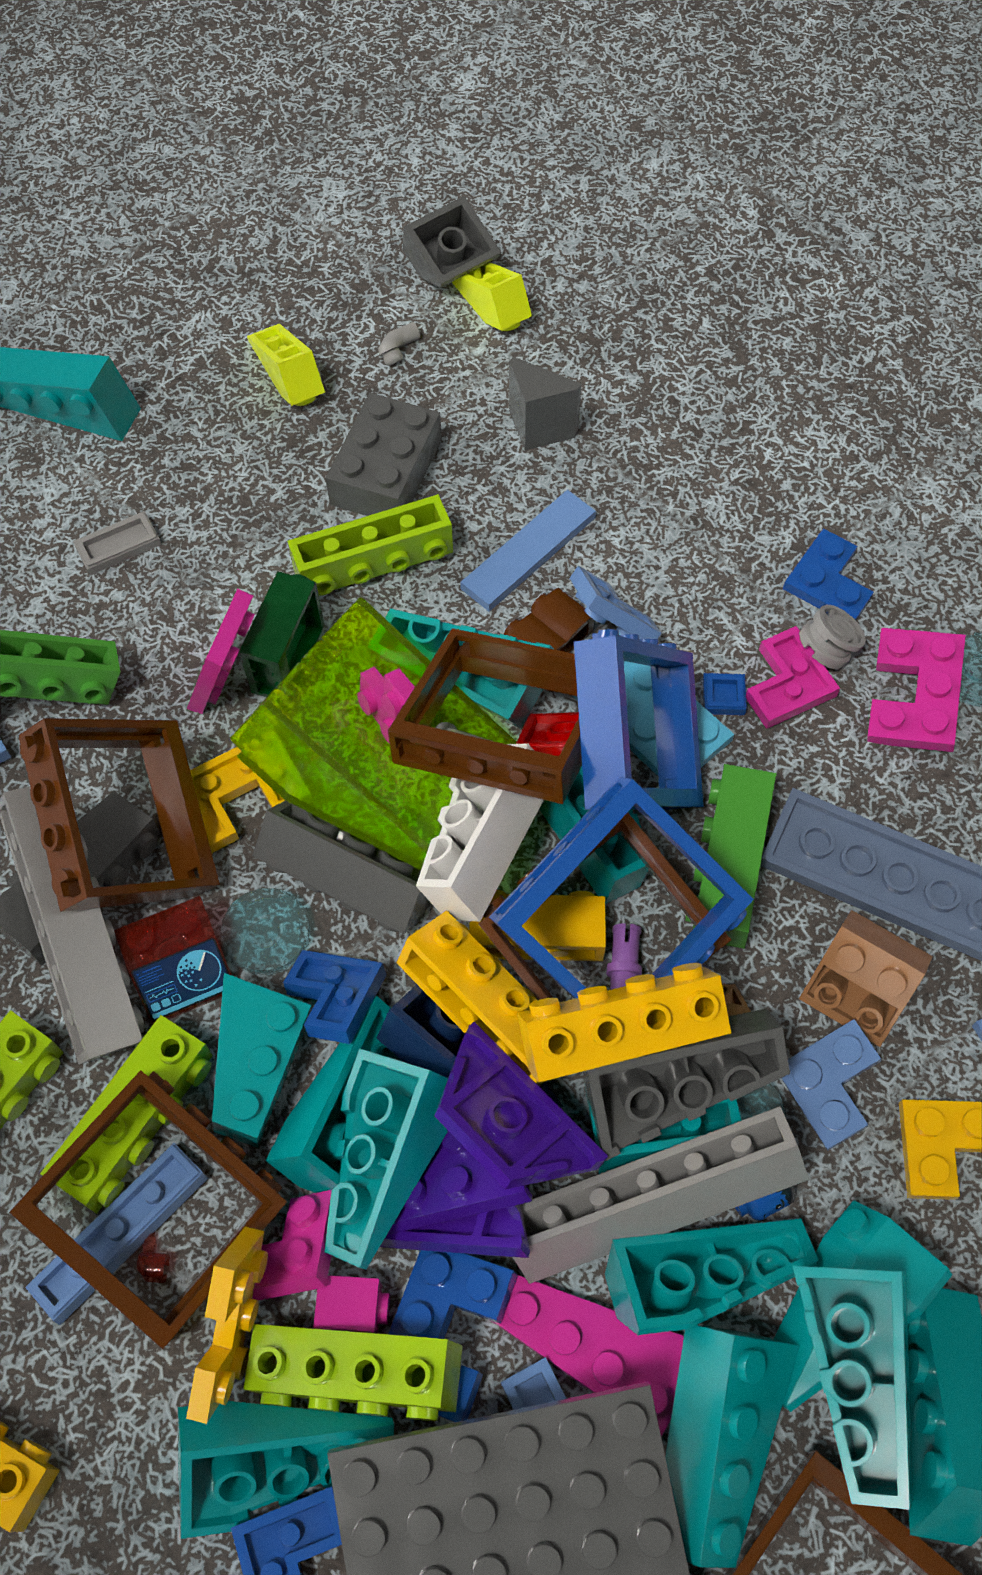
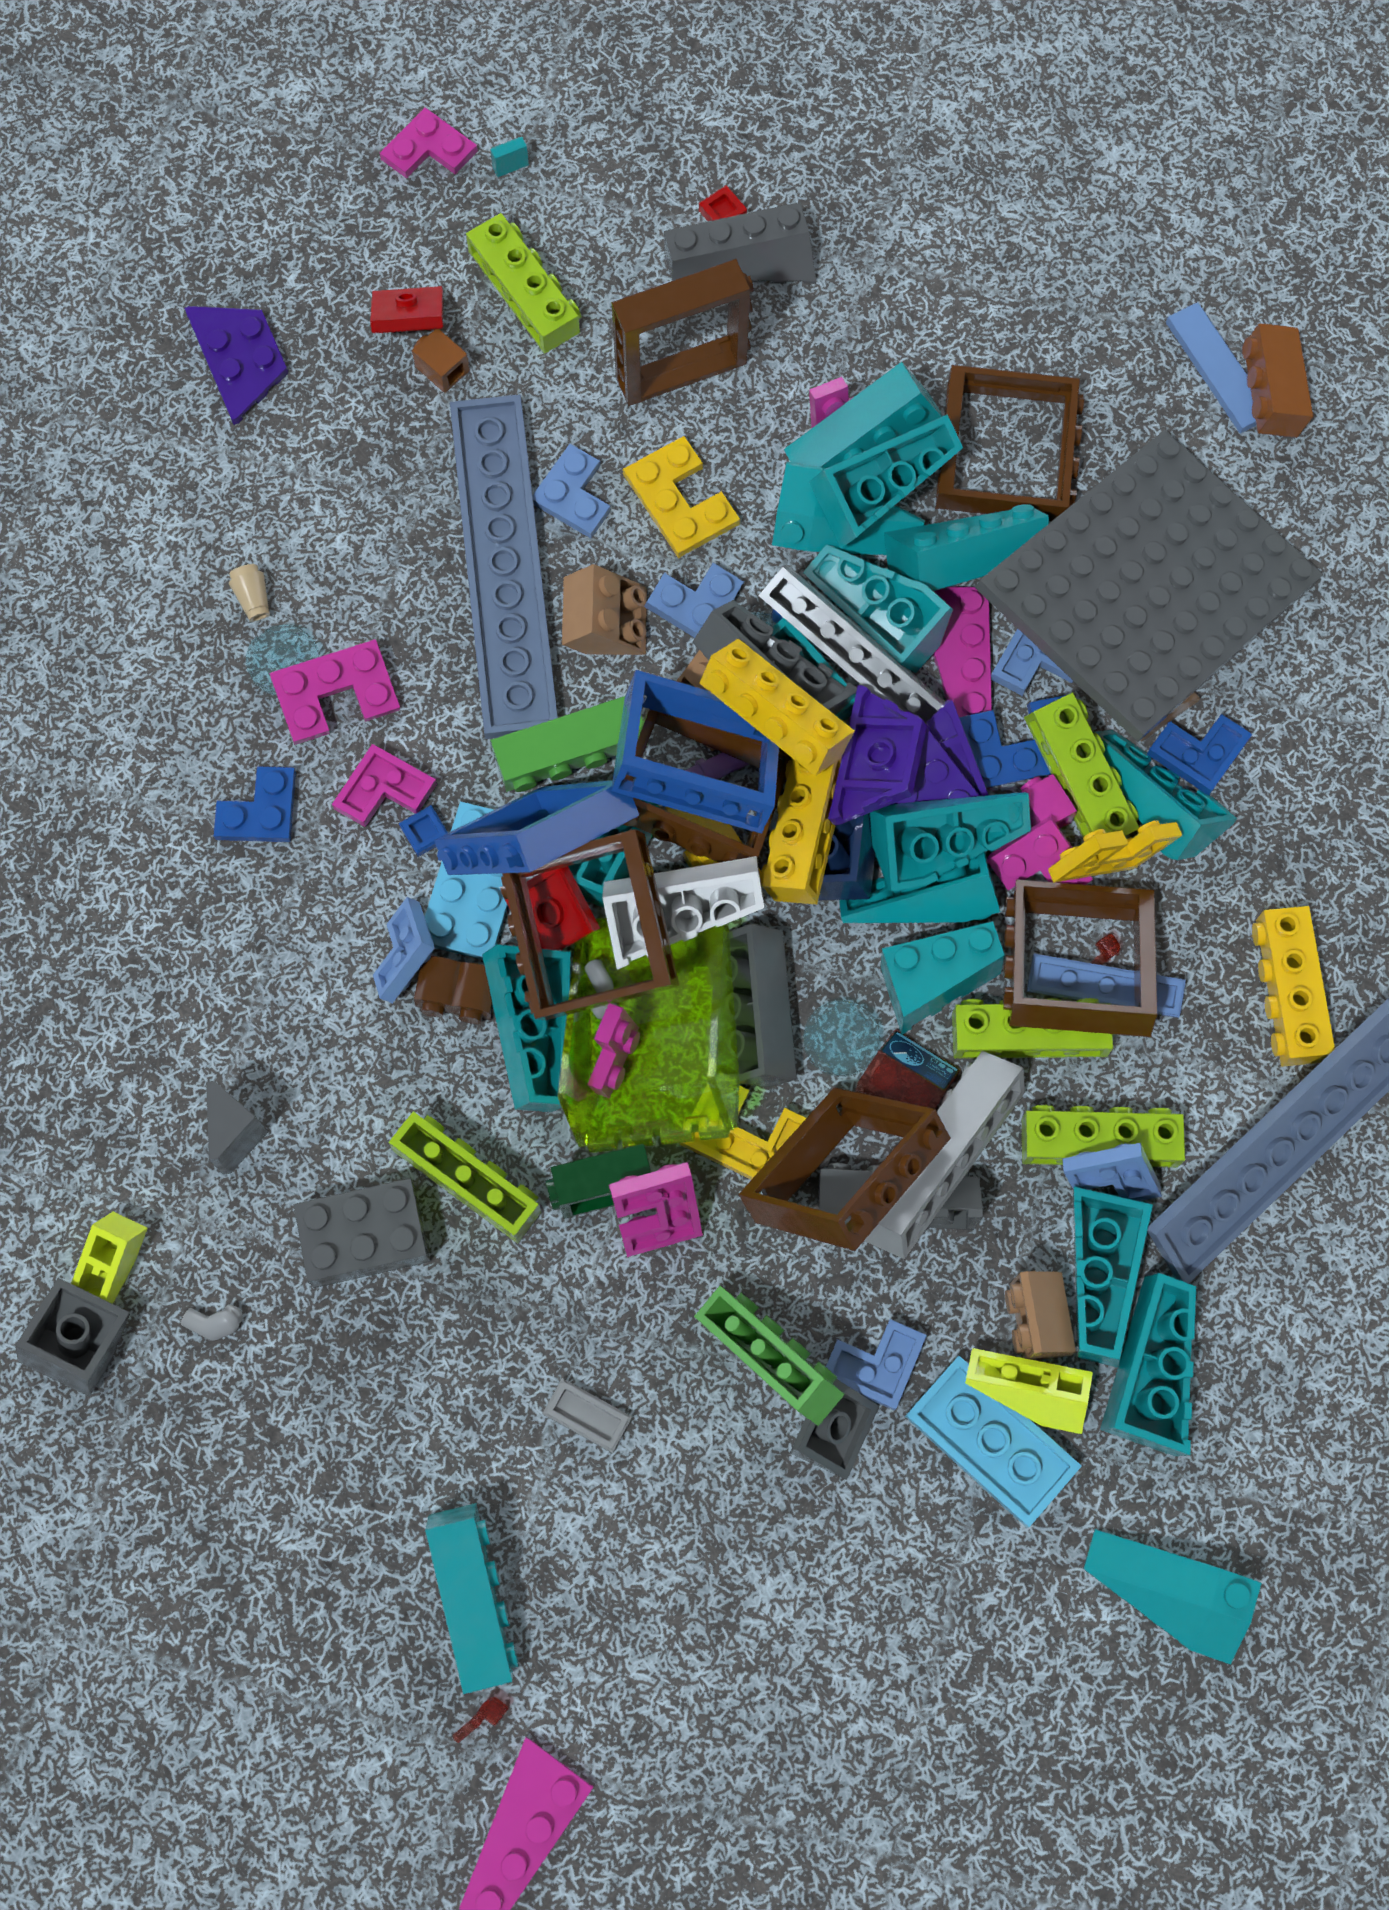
camera: 125 degrees left, 10 degrees up
neon yellow slope [247,324,325,406] -> none
blue plate [283,950,386,1044] -> none
medium blue tile [460,489,596,612] -> none
light grey wheel [799,604,866,669] -> none

